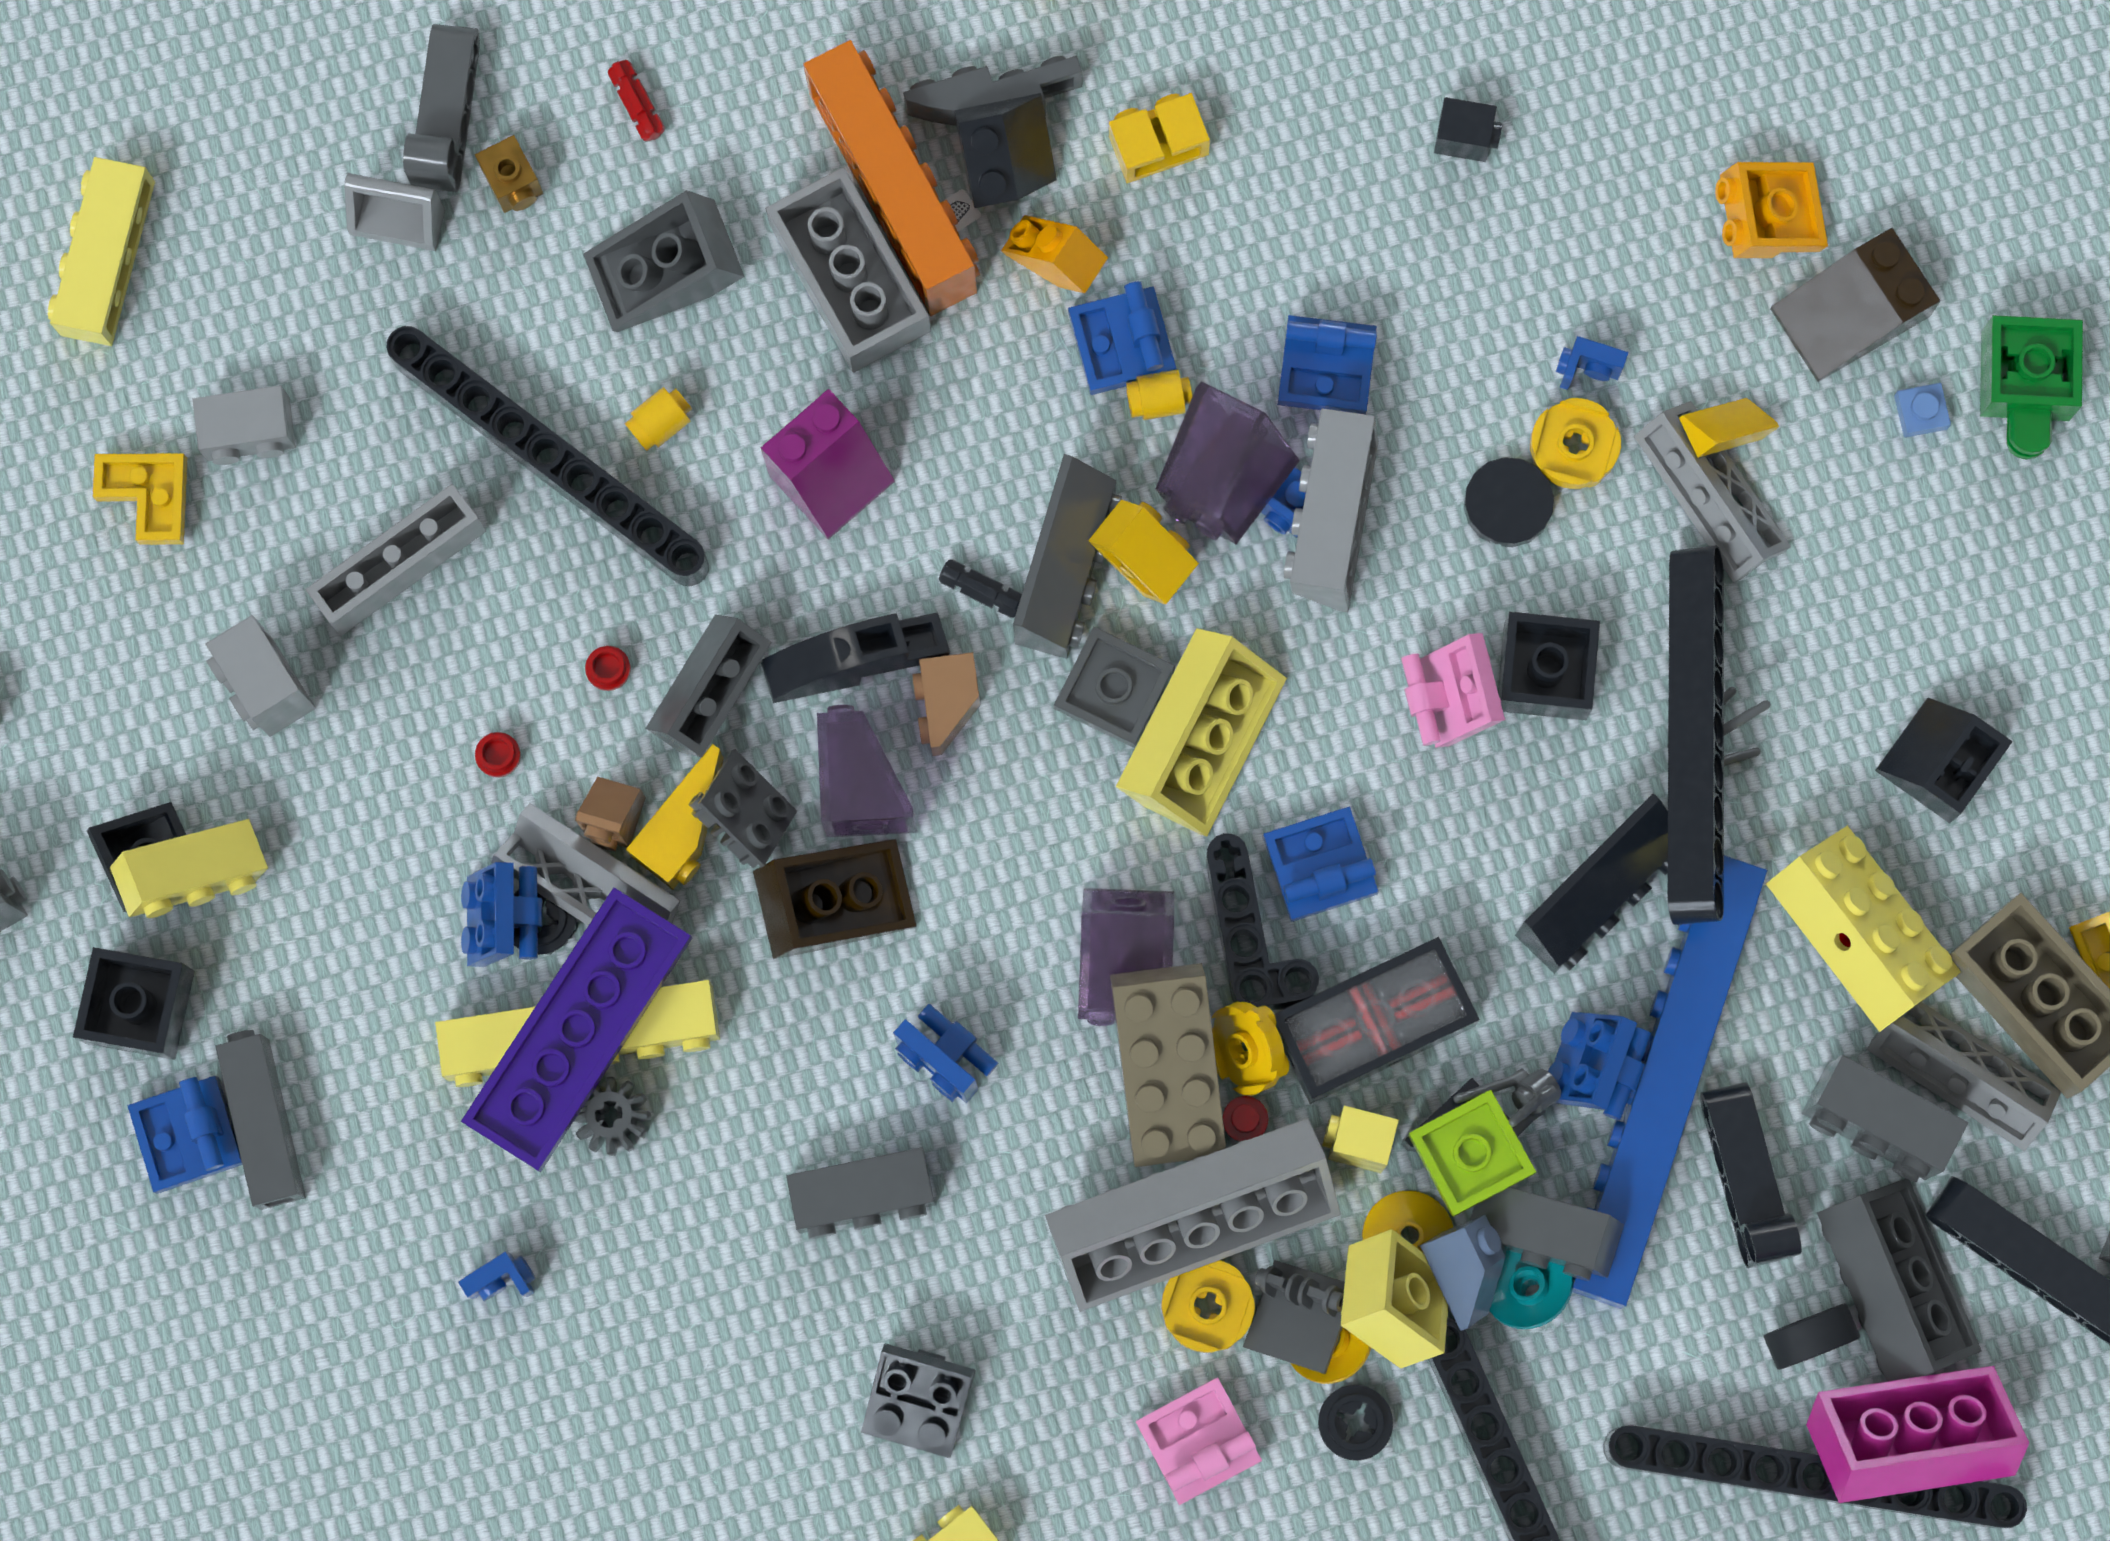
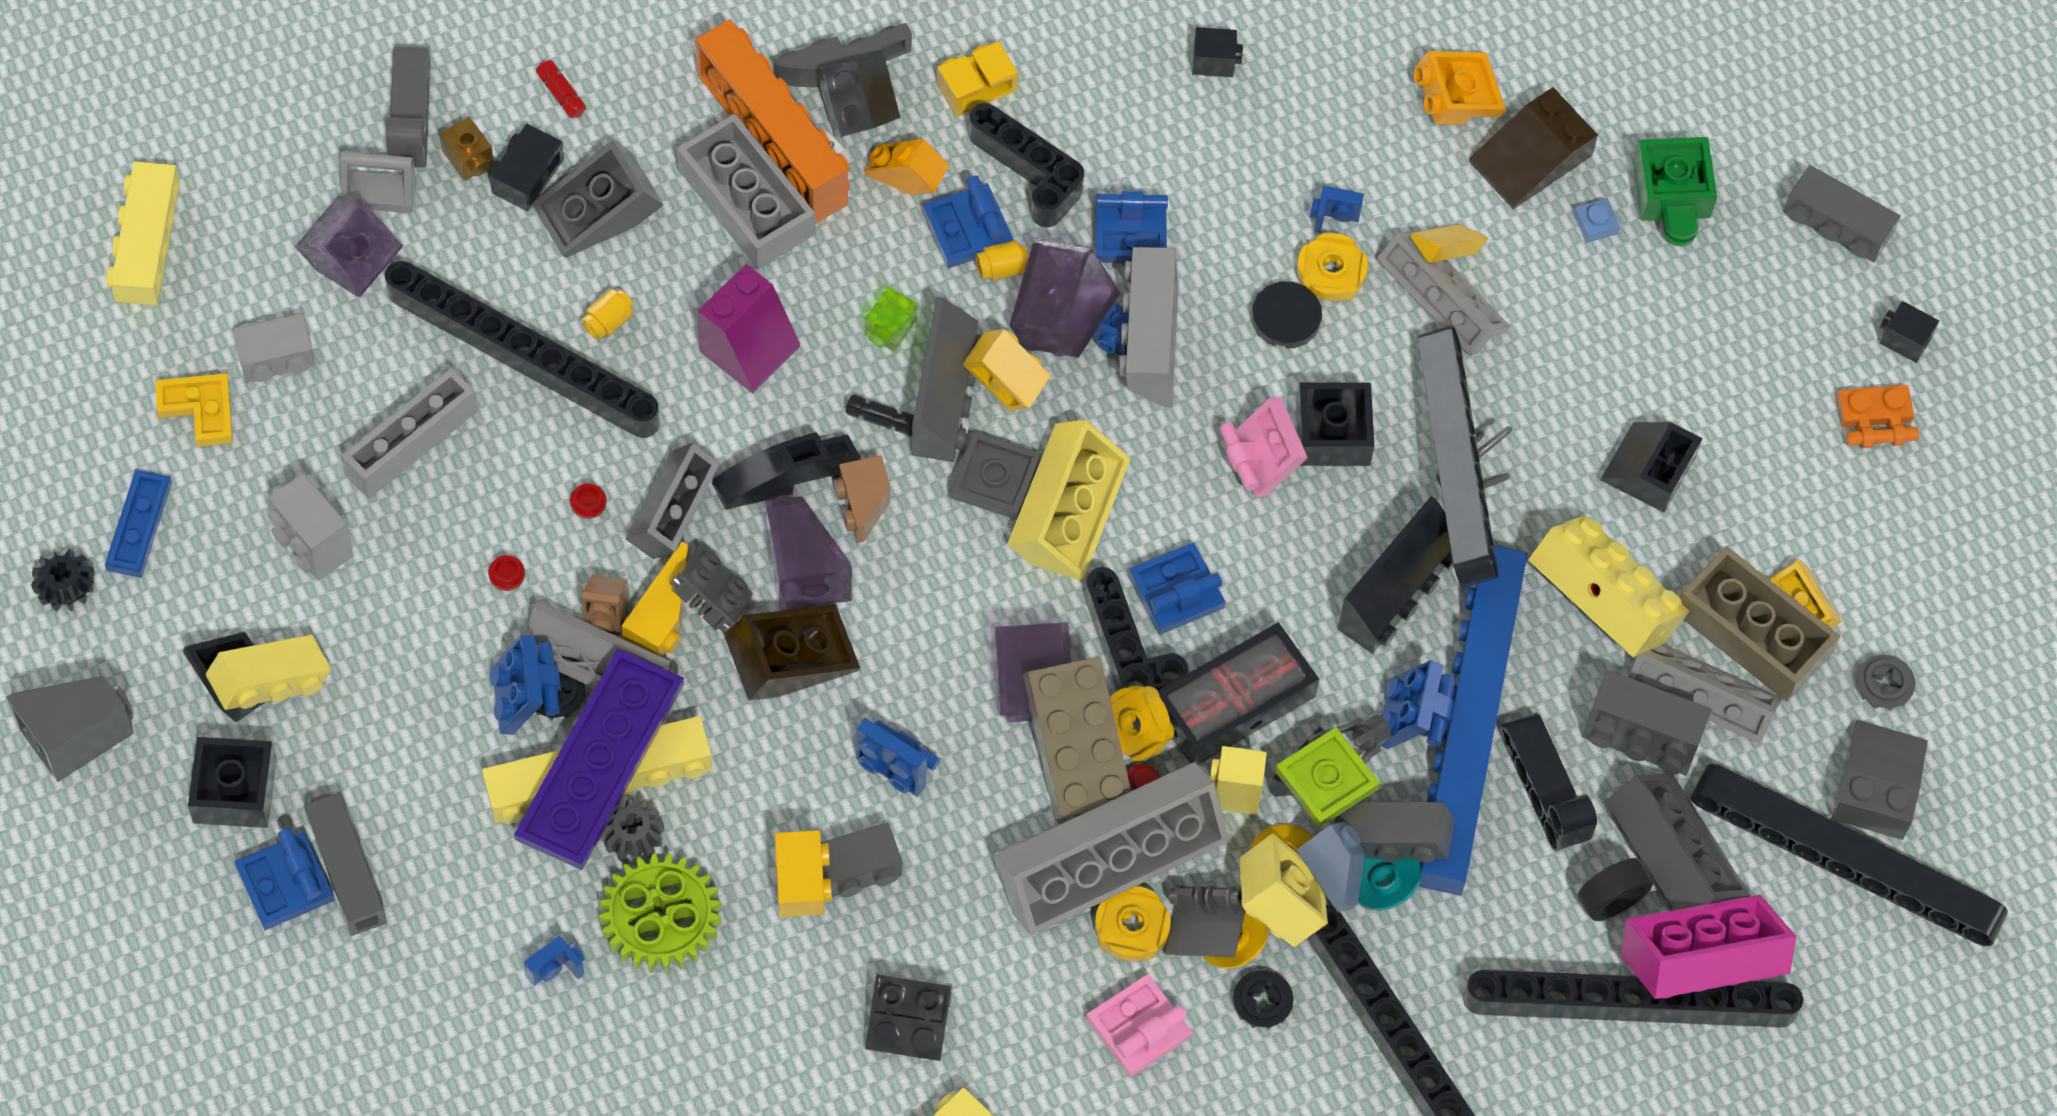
camera: 15 degrees left, 15 degrees down
none -> blue tile [105,470,172,578]
none -> clear purple slope [294,196,403,297]
none -> black brick [488,123,564,212]
none -> lime gear [599,853,722,973]
none -> yellow brick [775,830,832,917]
none -> clear neon green brick [864,286,918,352]
none -> black beam [968,103,1084,228]

